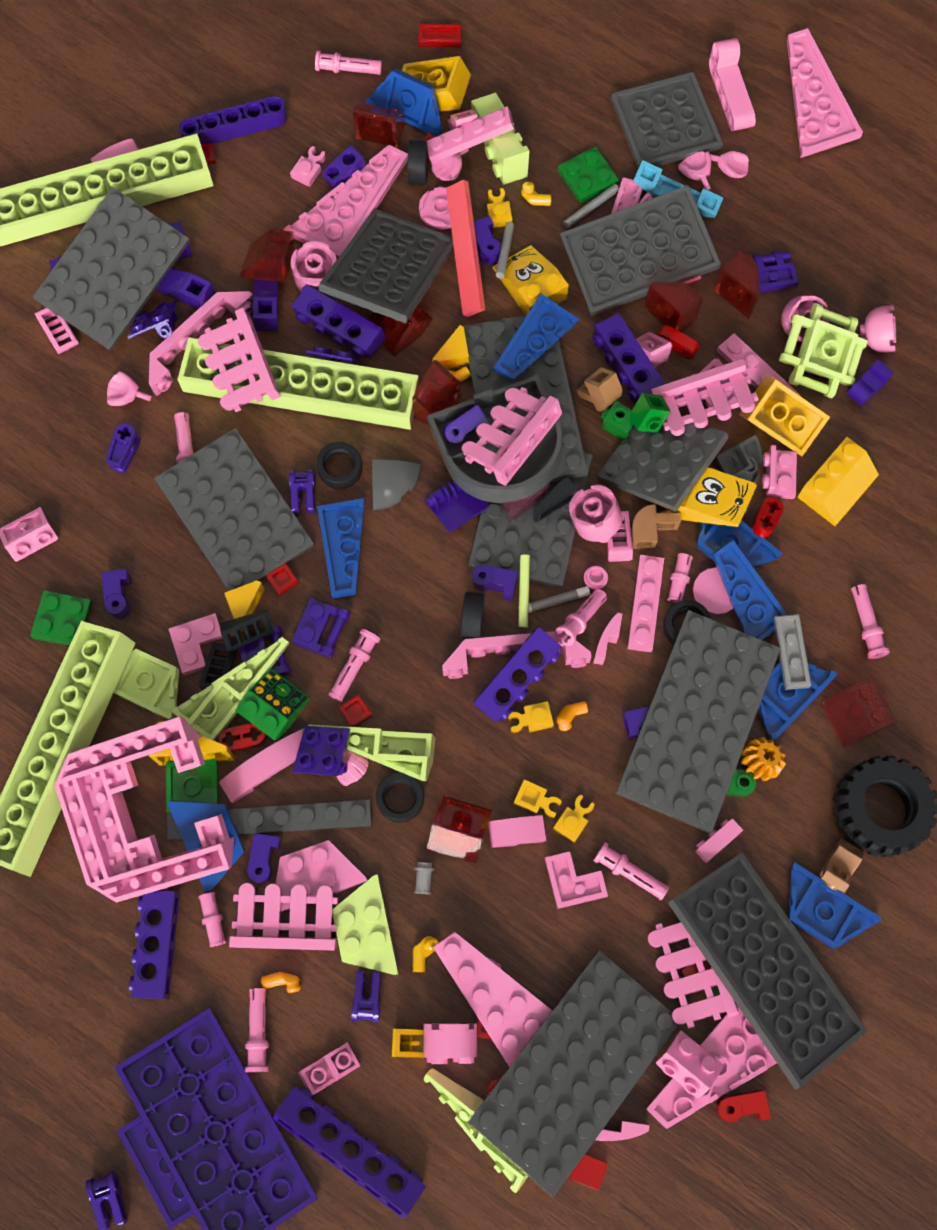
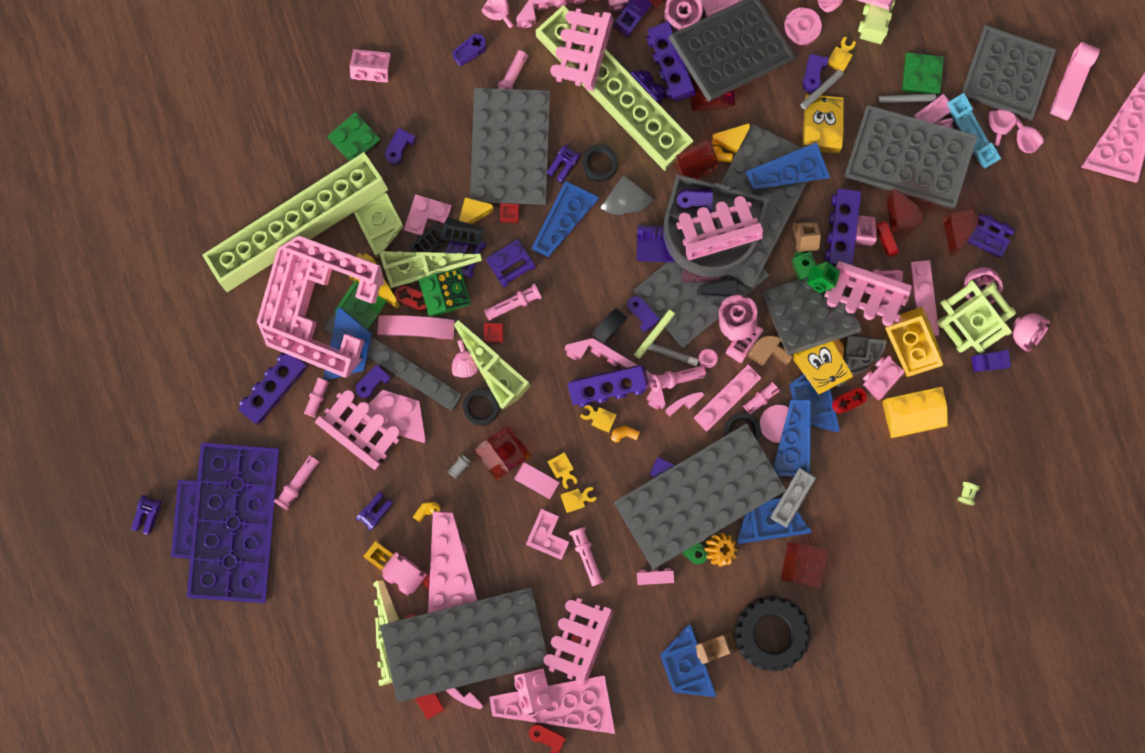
camera: 35 degrees right, 10 degrees up
light orange arm [261,972,301,993] -> none
dark purple brick [273,1086,426,1219] -> none
dark purple hinge [292,726,350,776] -> none
bright pink slope [298,1042,360,1095] -> none
yellowish green wing [332,875,398,975] -> none
coral tile [446,180,485,317] -> none
yellow arm [521,182,551,206] -> none
dark grey plate [668,852,867,1090] -> none
bright pink pin [851,584,890,659] -> none

